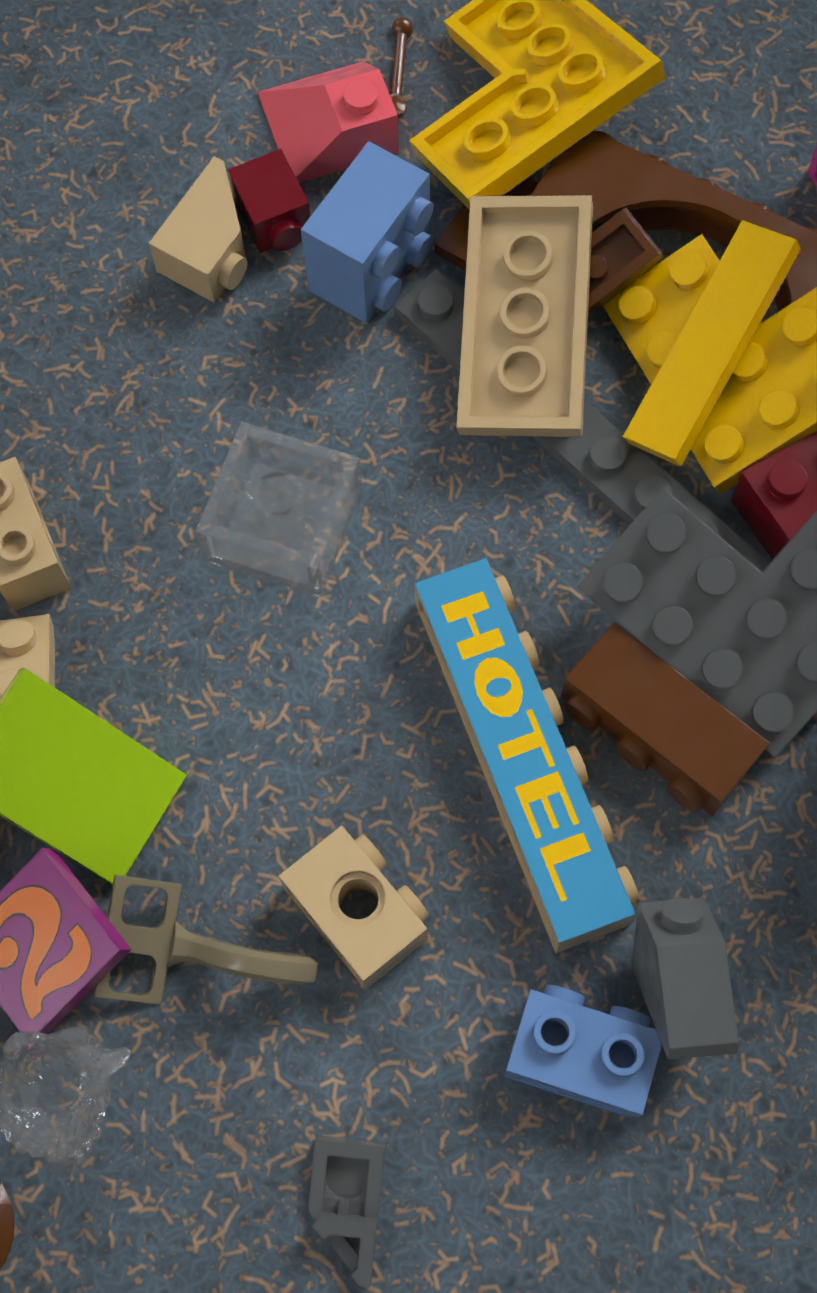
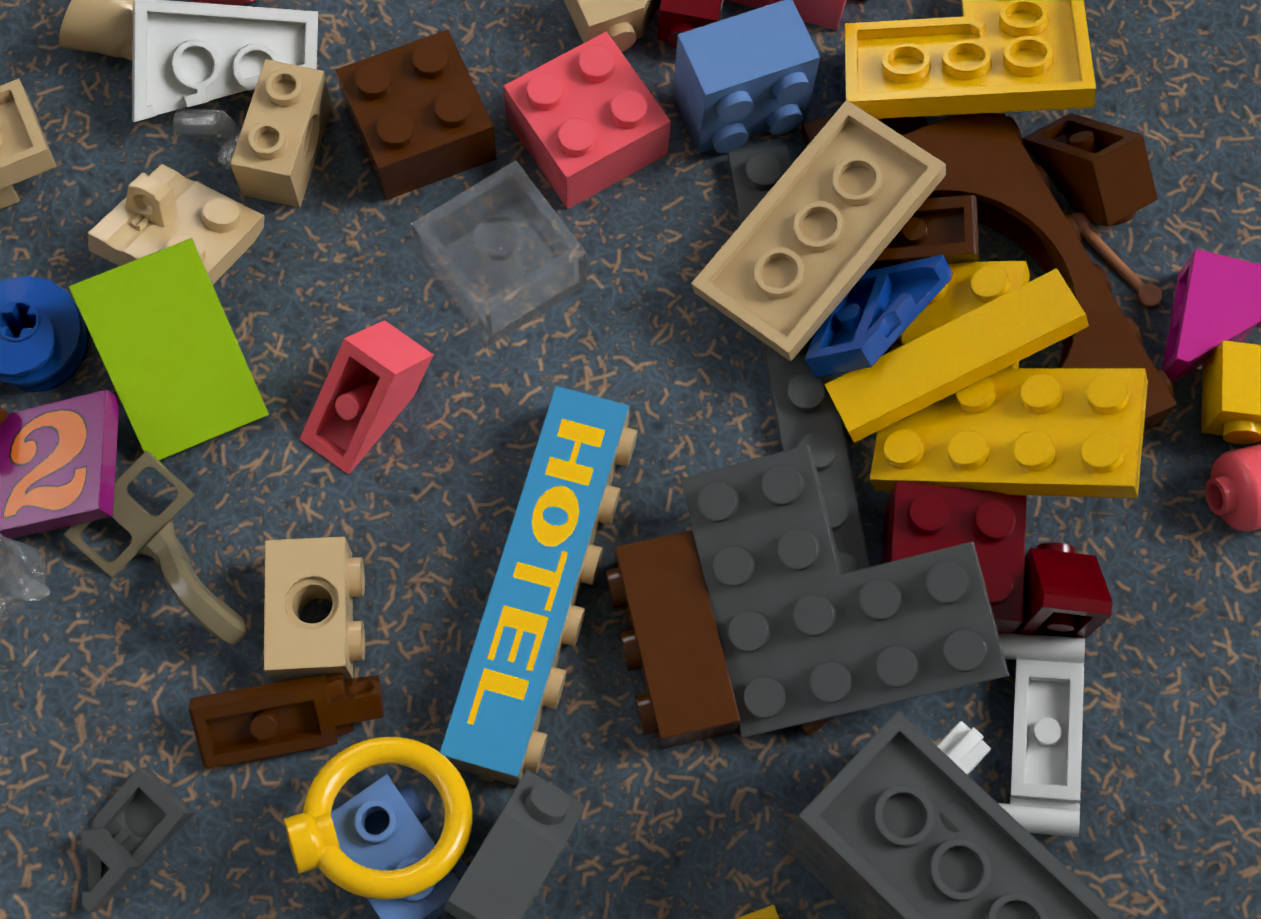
camera: 30 degrees right, 0 degrees up
none -> reddish brown hinge [189,673,384,769]
none -> yellow piece [283,737,473,900]
none -> coral slope [299,320,434,474]
none -> reddish brown brick [335,29,497,200]
none -> coral brick [503,31,671,209]
none -> blue wing [805,255,953,378]
none -> reddish brown slope [1023,113,1158,227]
none -> nougat hinge [1070,212,1162,308]

